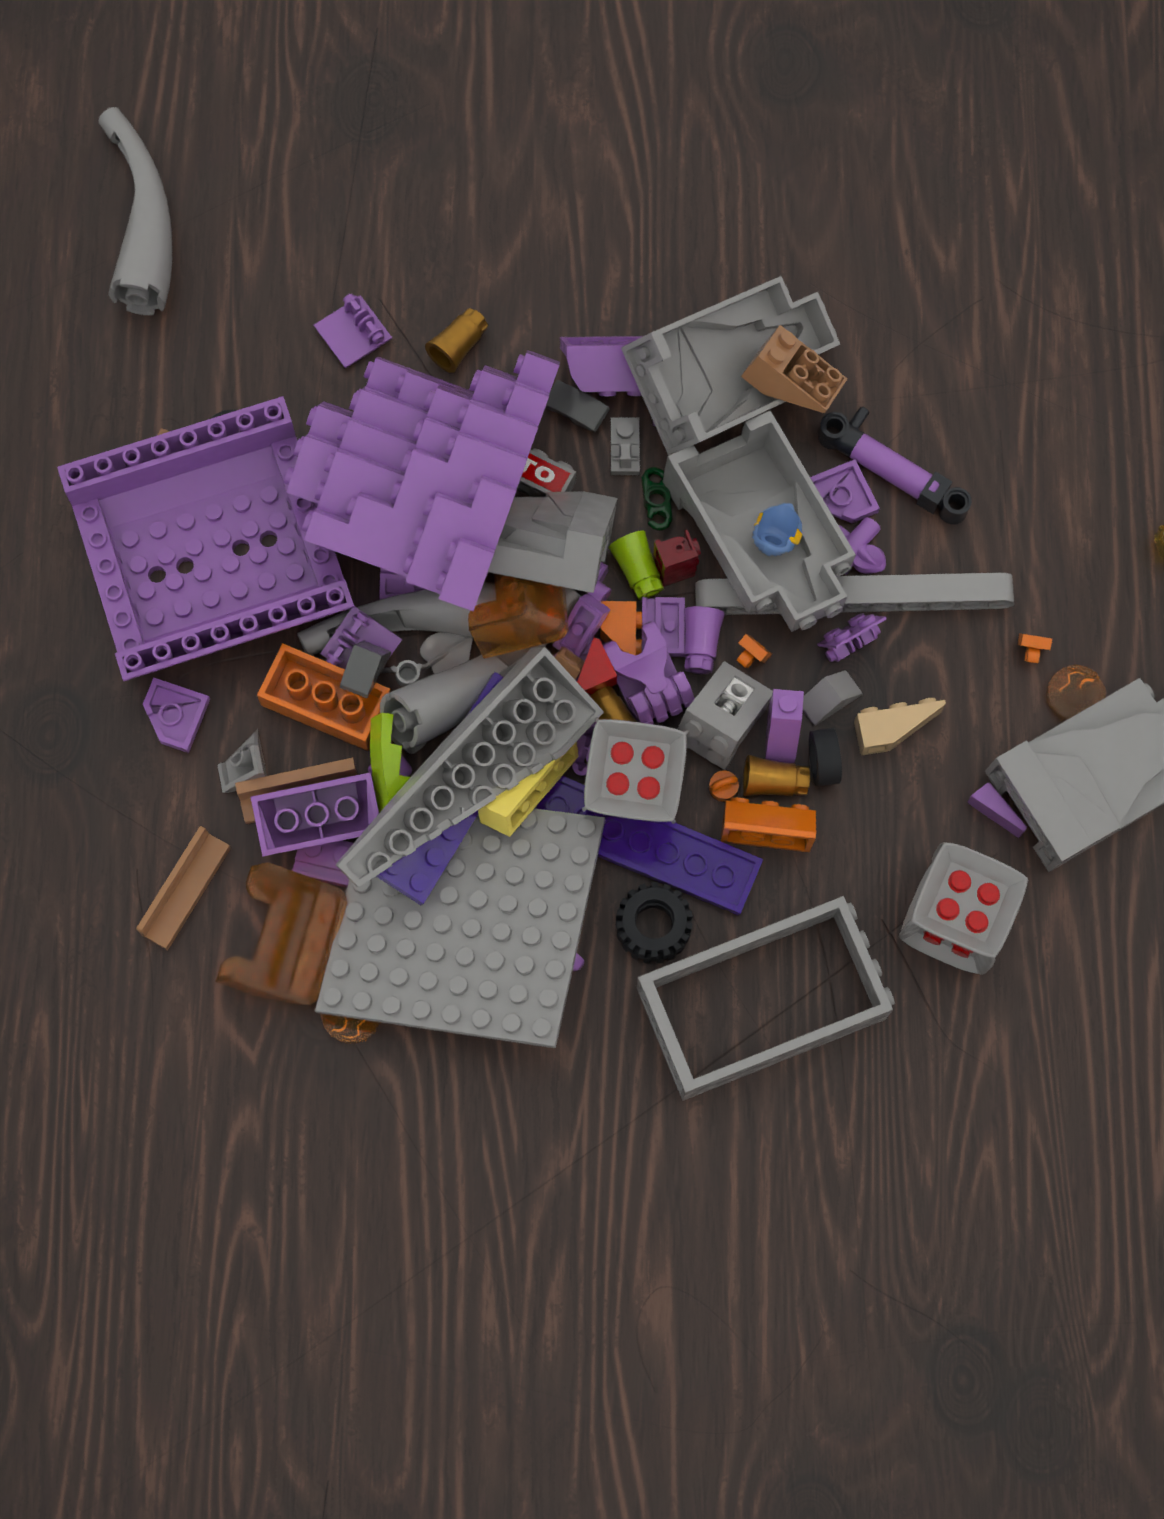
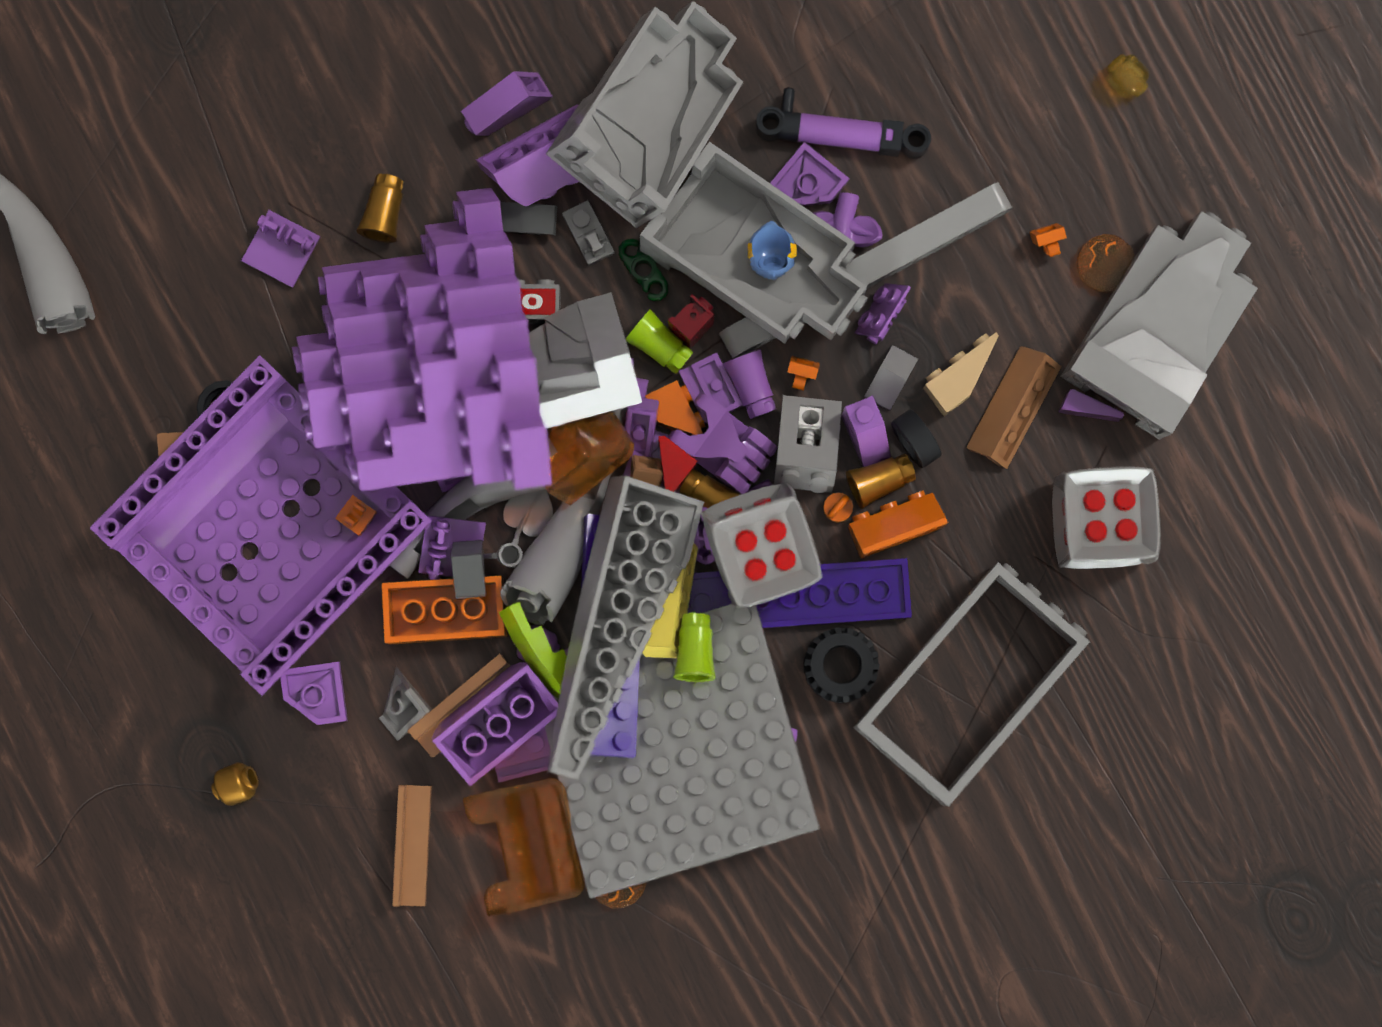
camera: 25 degrees left, 10 degrees up
medium nougat slope [741,325,847,413] -> none
none -> pearl gold head [211,762,259,806]
none -> orange tile [335,494,377,536]
none -> medium lavender slope [461,71,553,136]
none -> lime plant [673,613,716,682]
none -> medium nougat panel [967,346,1062,469]

